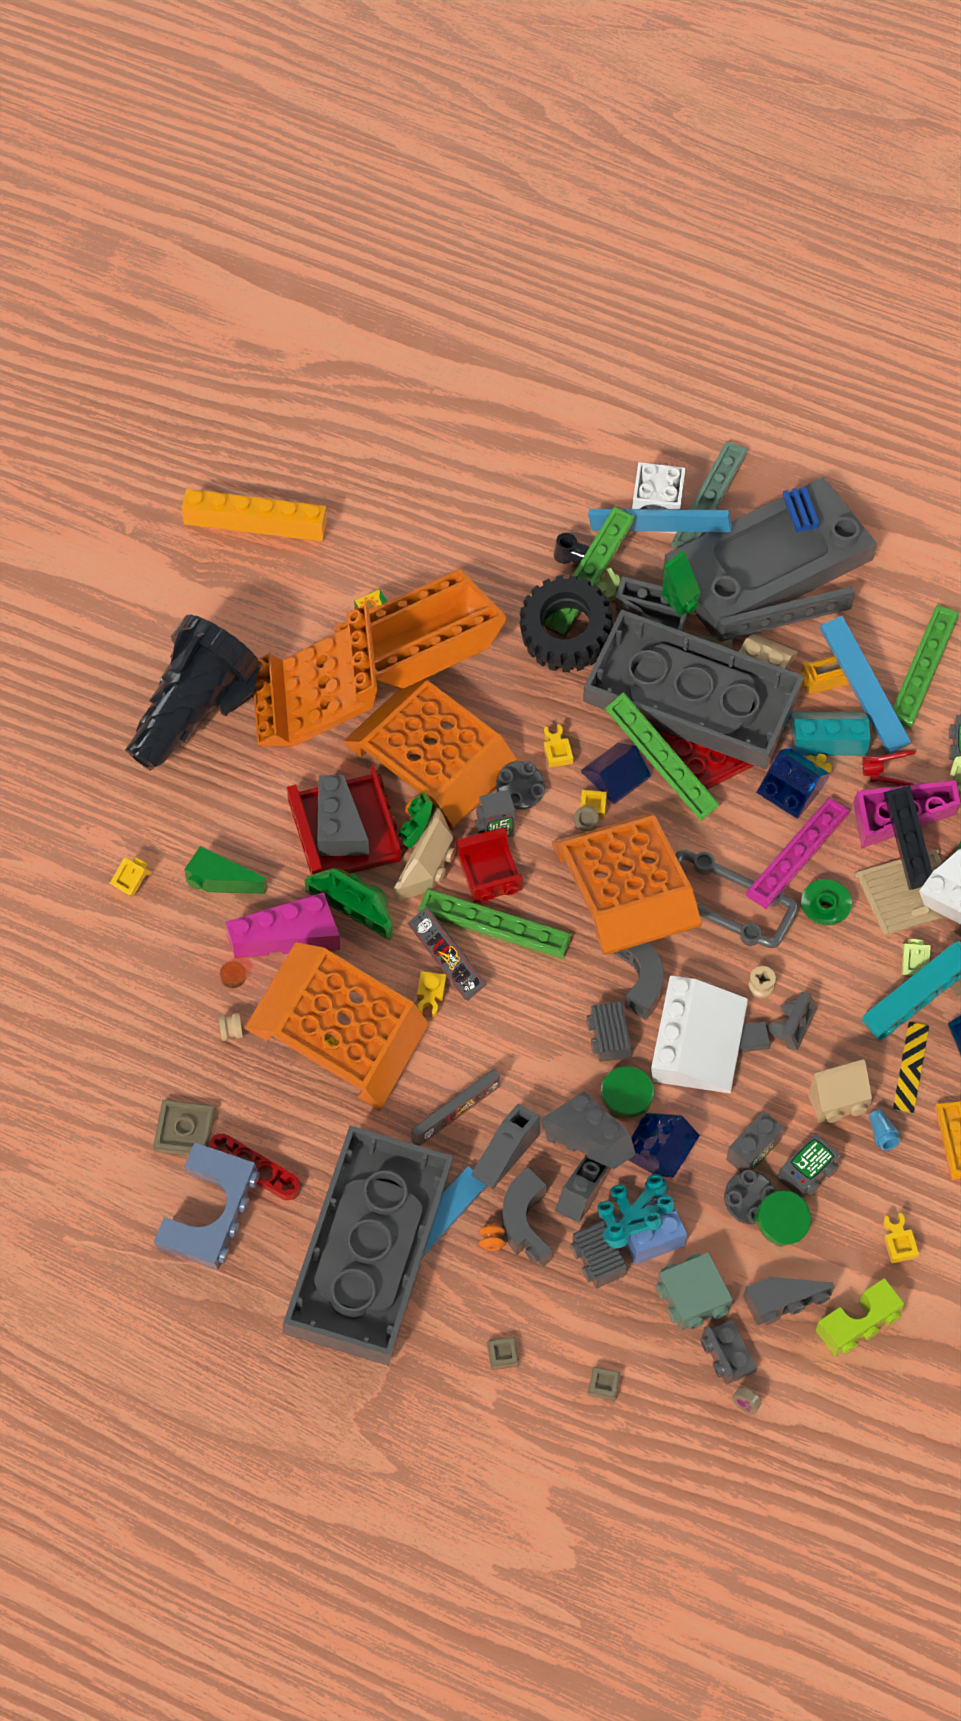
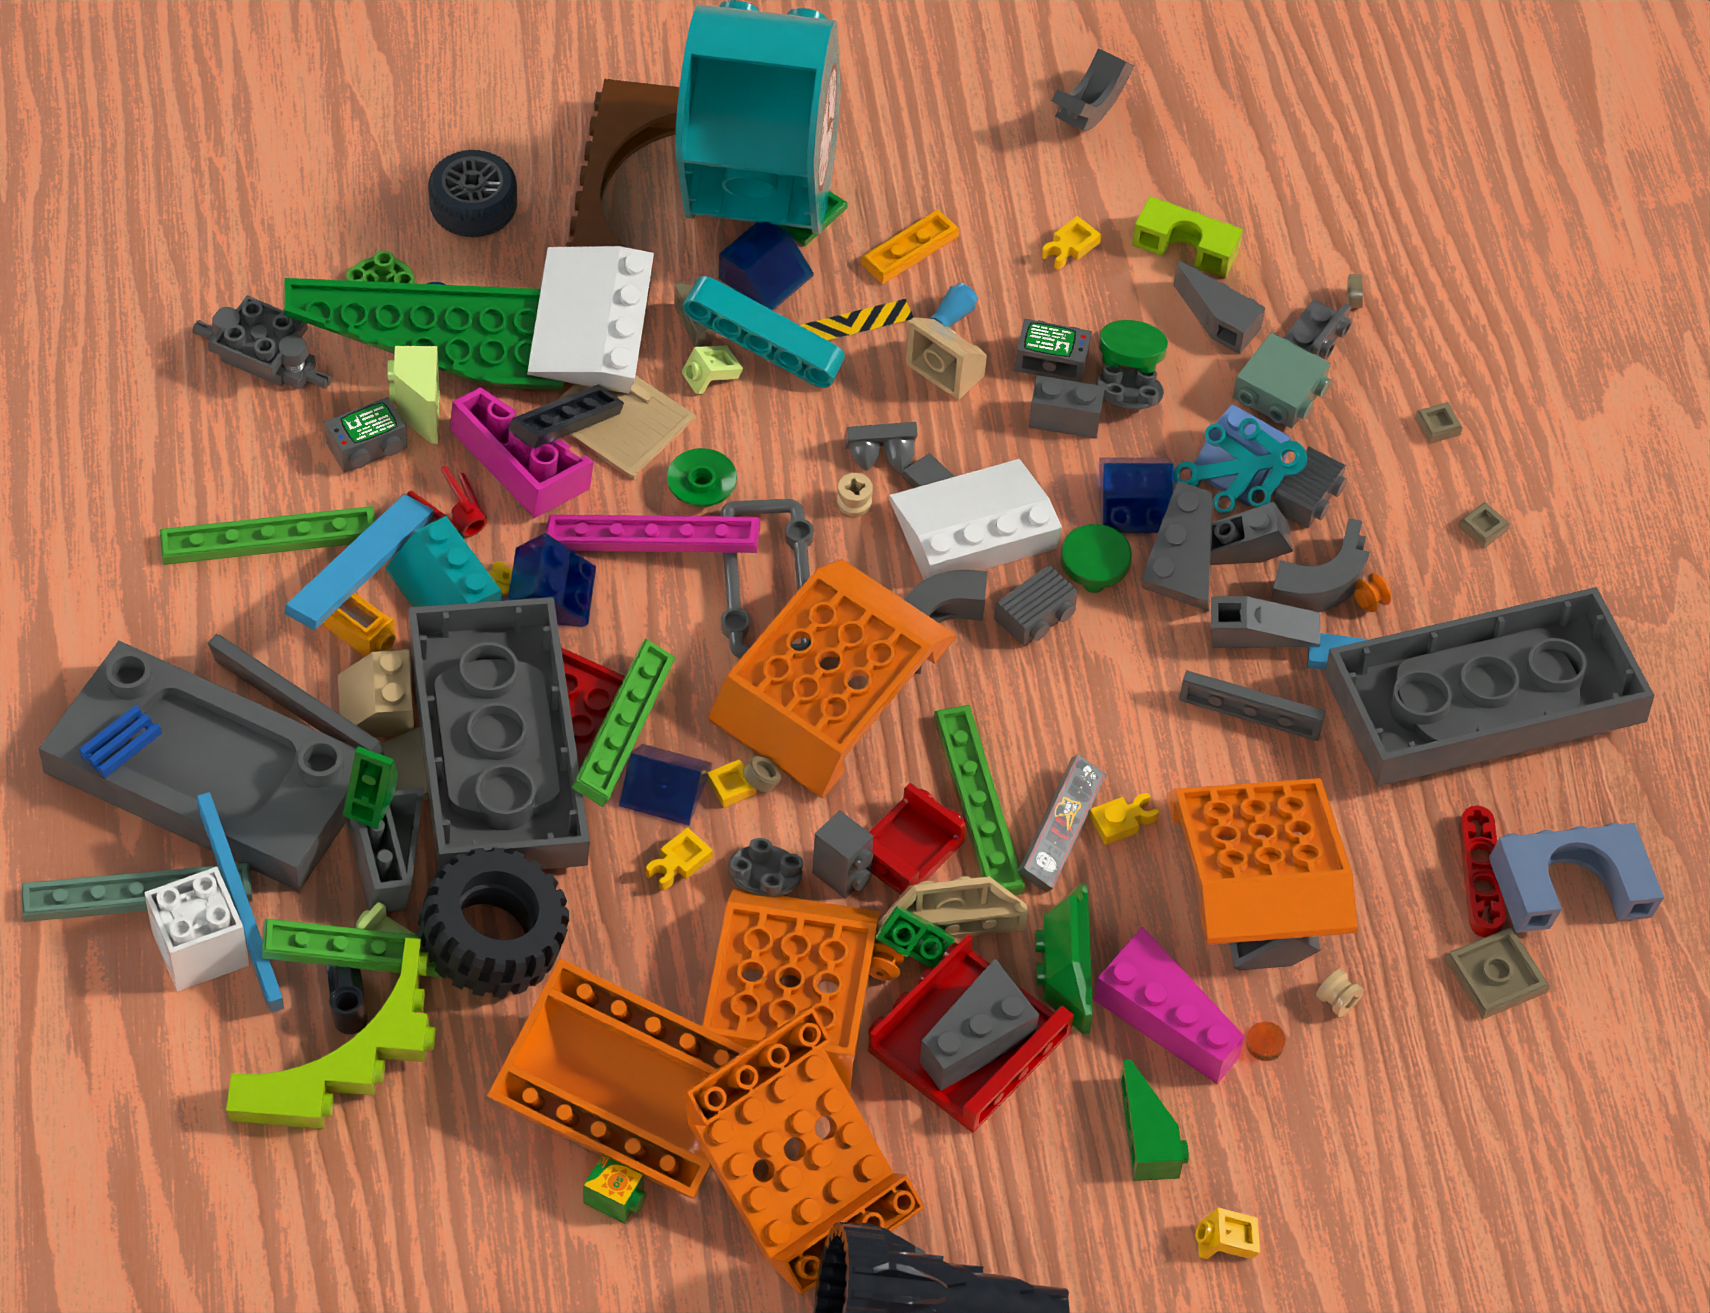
camera: 125 degrees left, 5 degrees down
none -> lime arch [226,938,436,1129]

